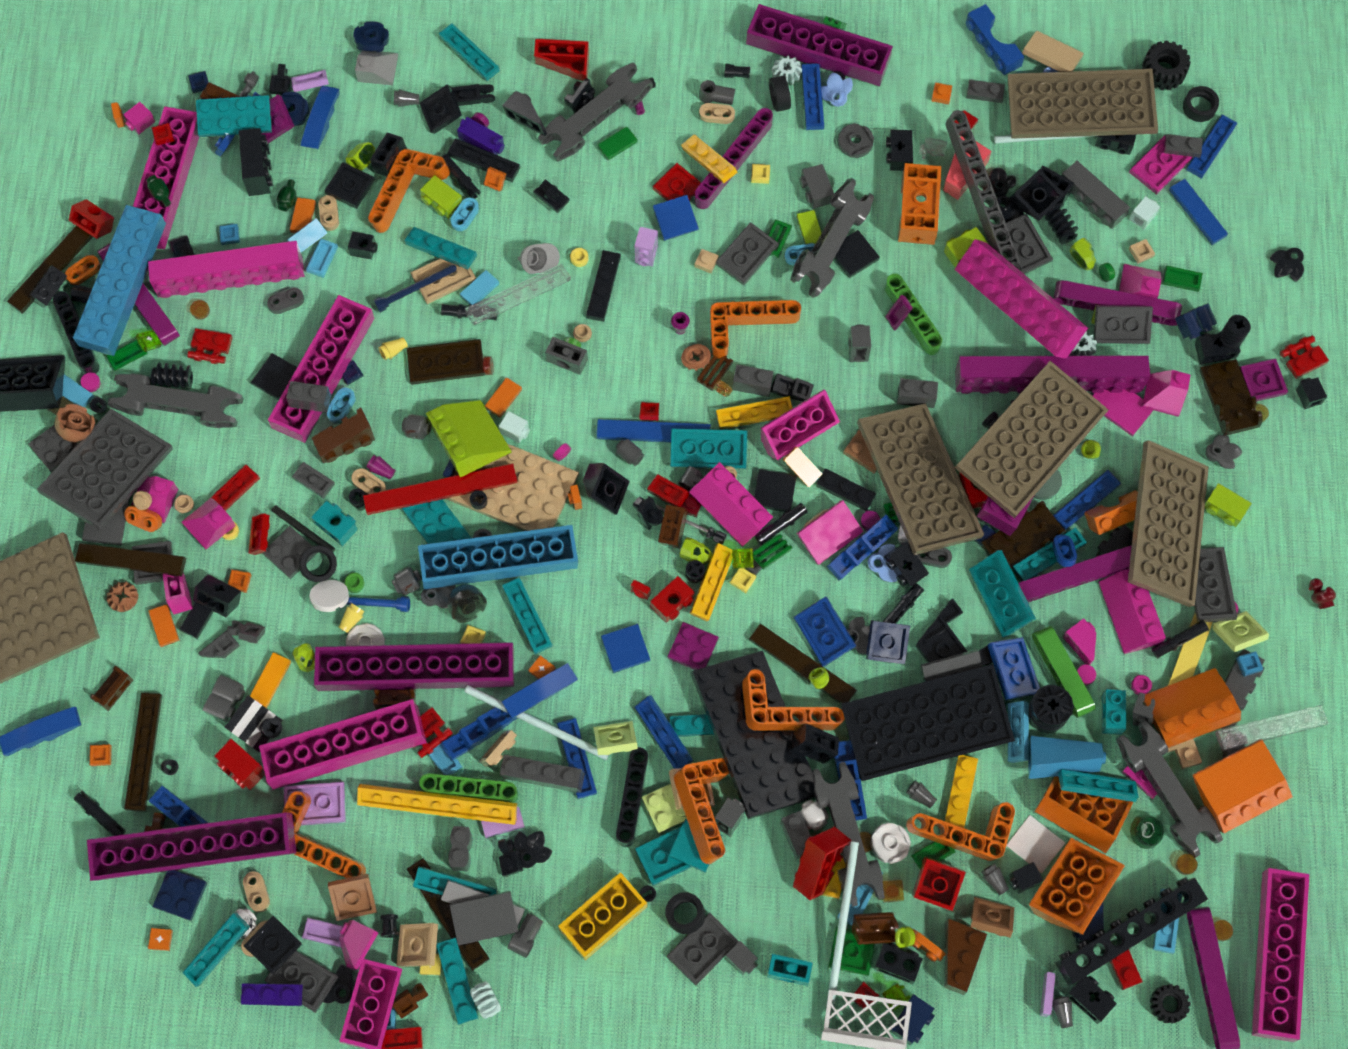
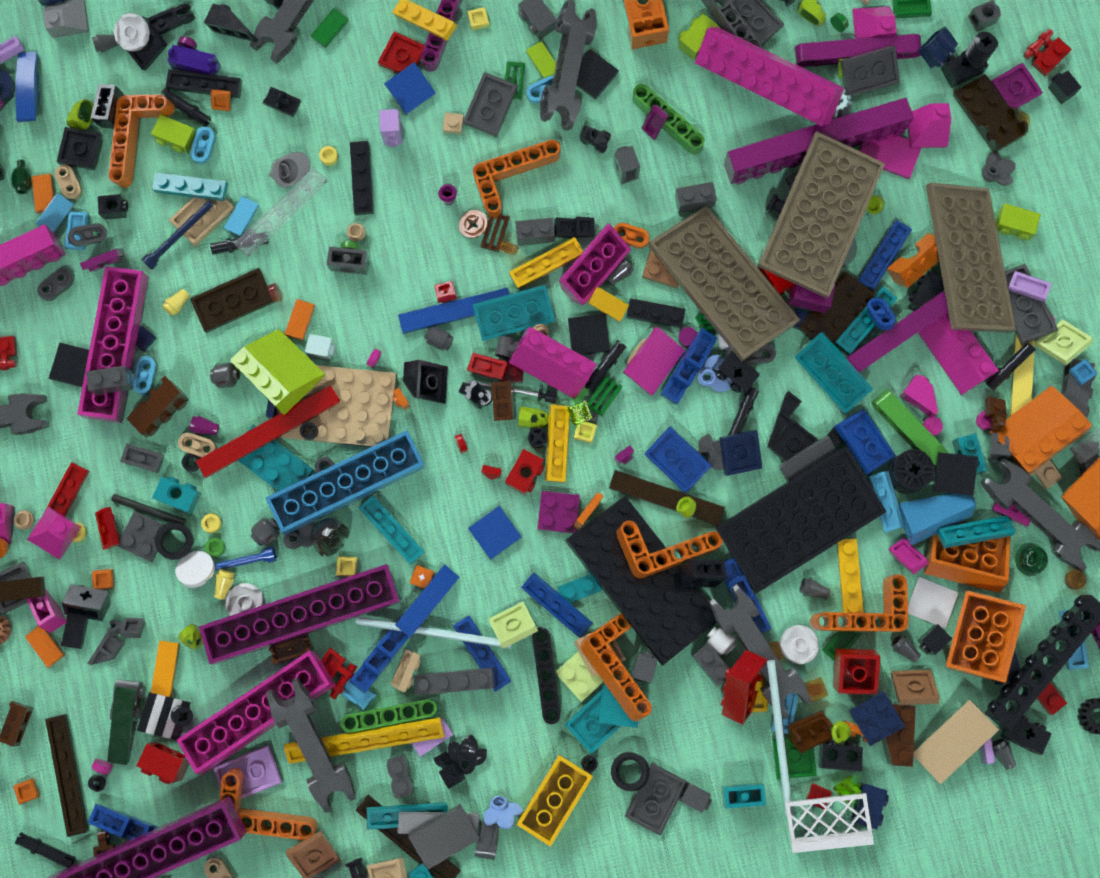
camera: 15 degrees left, 10 degrees up
none -> dark grey plate [68,223,107,247]
none -> magenta plate [80,248,125,272]
none -> dark pink tile [91,759,113,775]
none -> dark green tile [107,687,137,765]
none -> white tile [114,13,150,52]
none -> light yellow tile [201,513,222,533]
none -> dark grey piece [266,678,356,812]
none -> red tile [454,434,468,454]
none -> light blue plate [484,796,523,829]
none -> orange tile [574,492,604,530]
none -> black plate [580,125,611,154]
none -> dark grey cone [606,259,634,286]
none -> orange plate [614,223,649,249]
none -> magenta plate [614,445,634,465]
none -> dark blue plate [849,691,905,746]
none -> dark pink tile [888,538,929,575]
none -> tan tile [914,700,999,784]
none -> black tile [933,452,978,496]
none -> dark grey brick [968,0,1001,32]
none -> reddish brown plate [985,396,1007,431]
none -> lavender tile [1008,271,1052,302]

